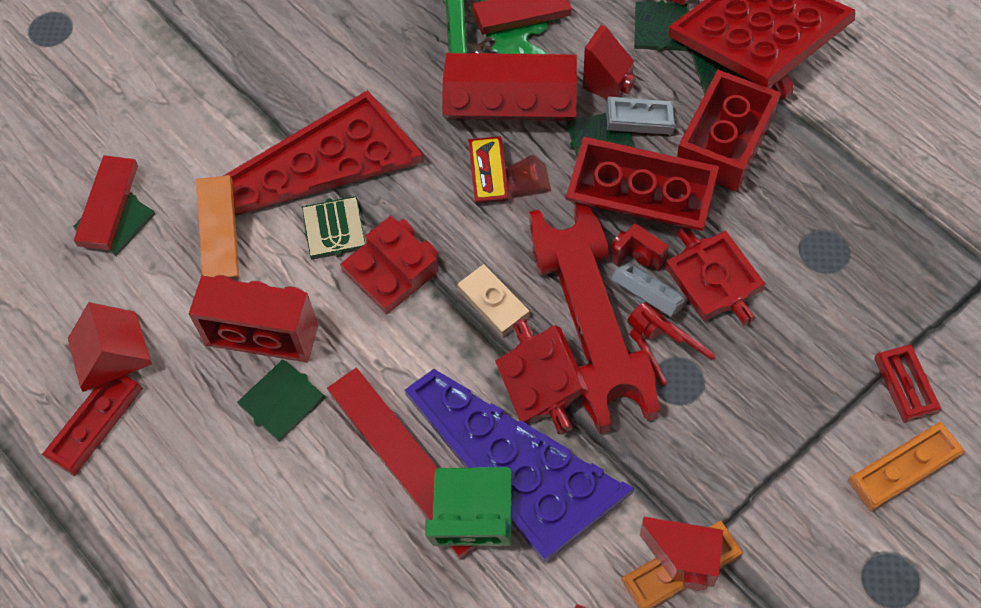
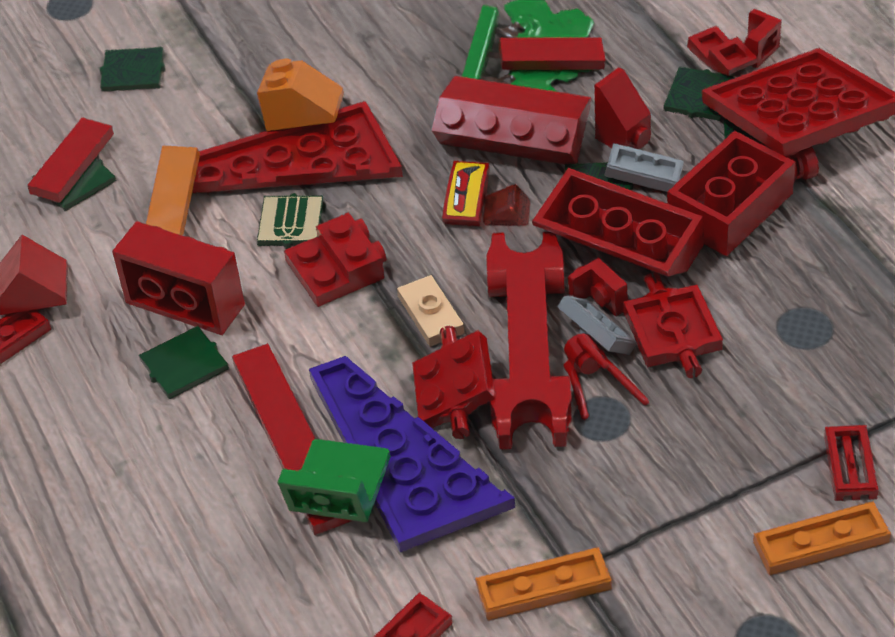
camera: 15 degrees right, 15 degrees down
red slope [640,516,724,590] -> none
none -> dark green piece [99,47,166,92]
none -> orange slope [257,58,344,131]

